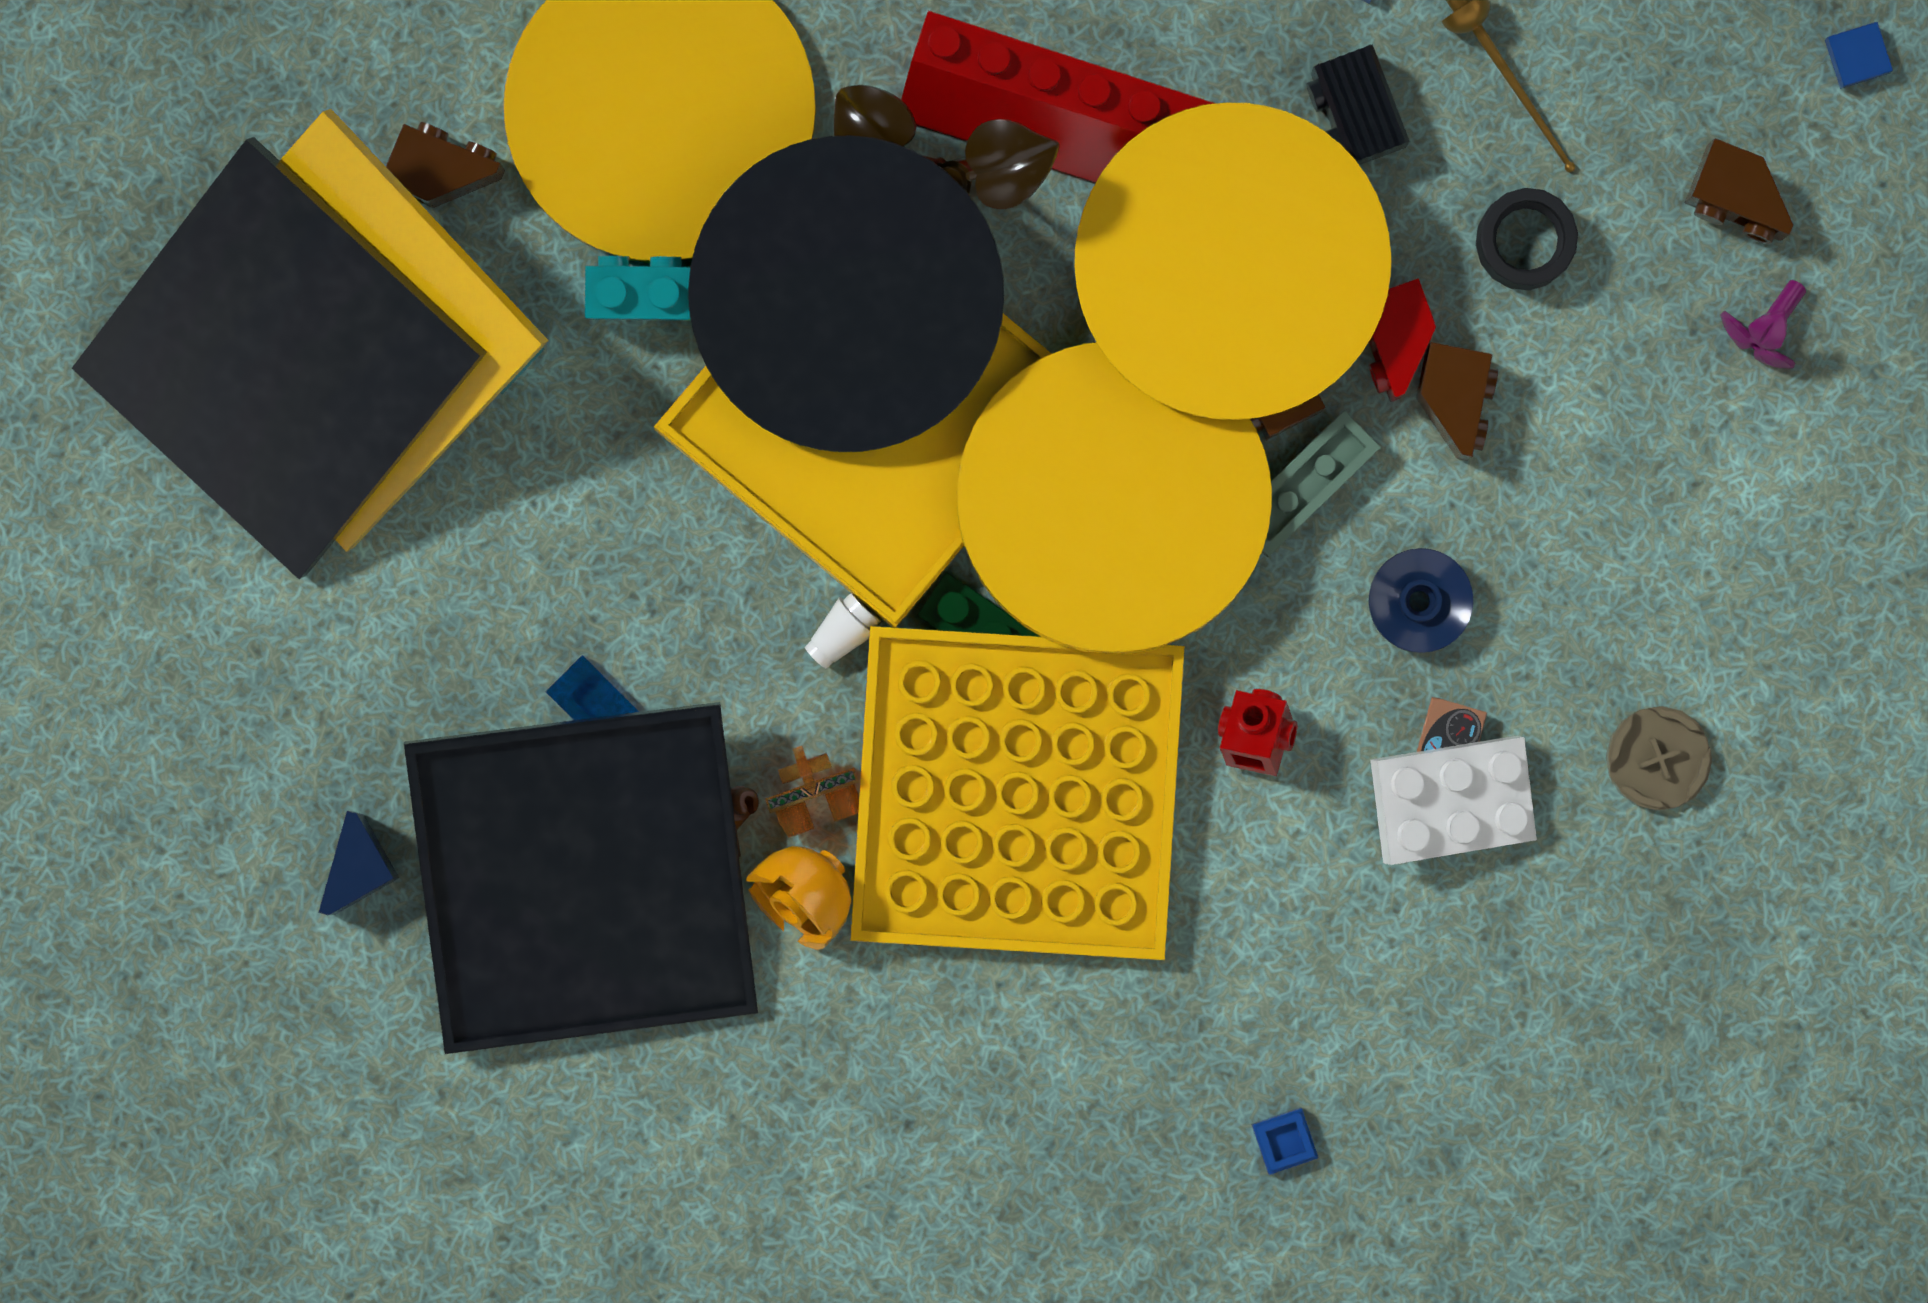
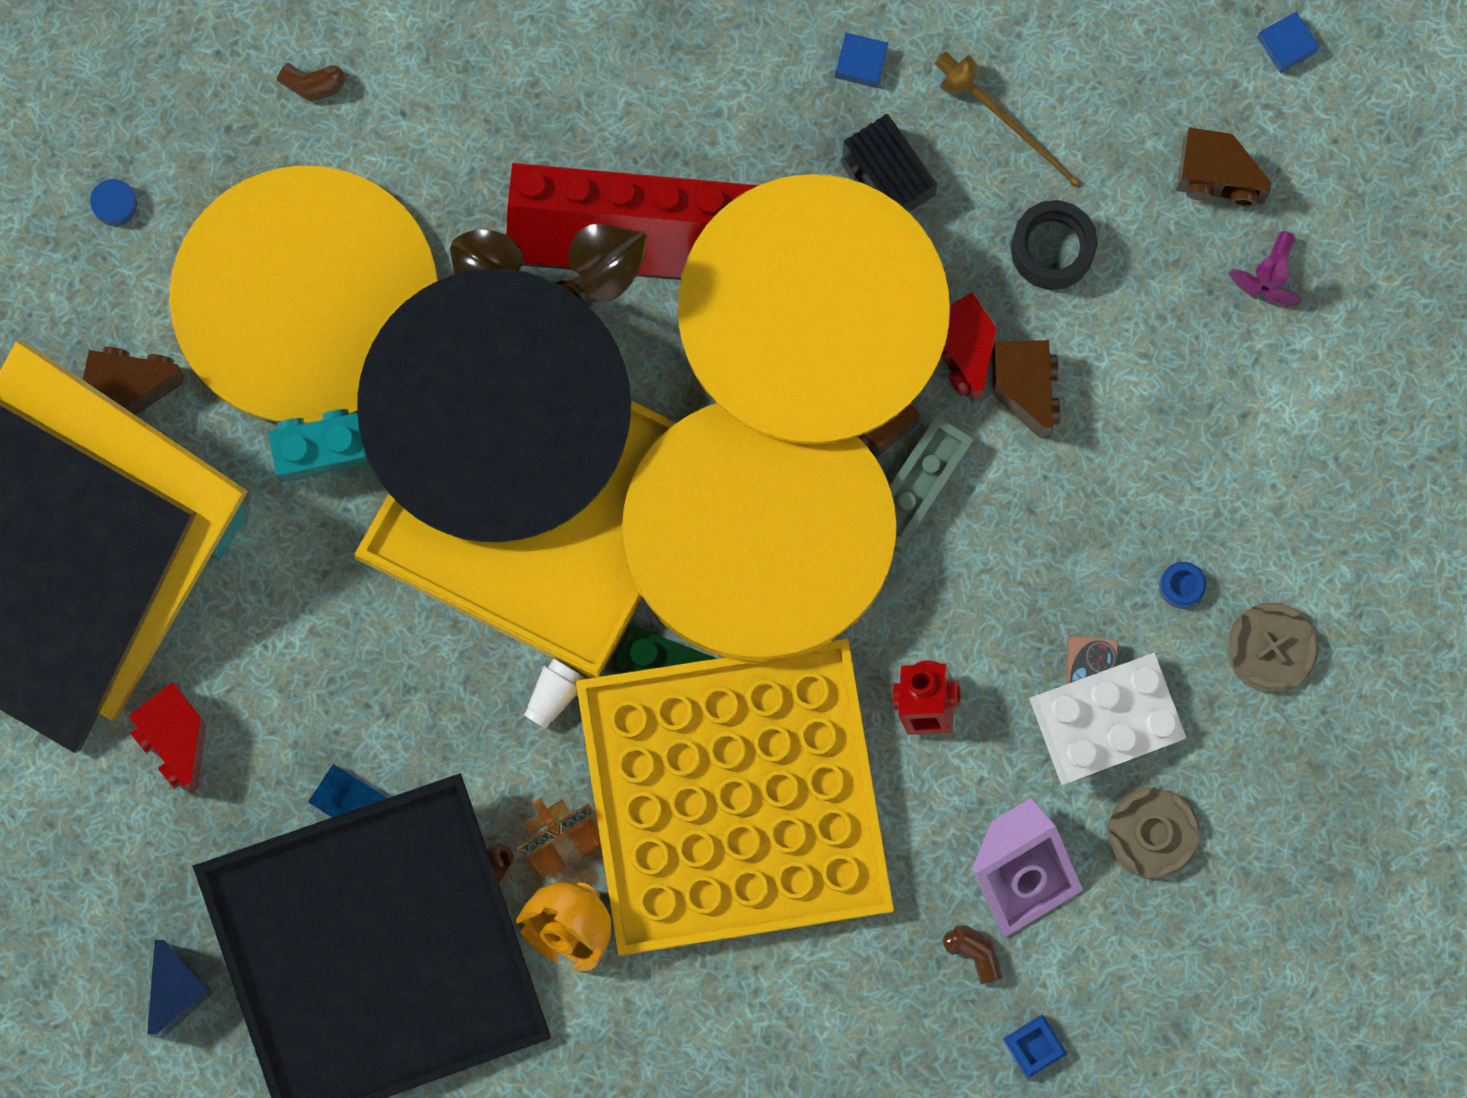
camera: 15 degrees left, 10 degrees down
dark blue dish [1369,548,1473,653] -> none
none -> red slope [128,682,206,794]
none -> reddish brown arm [943,925,1003,985]
none -> lavender slope [972,798,1083,937]
none -> dark tan tile [1108,787,1200,879]
none -> blue tile [1159,562,1206,609]

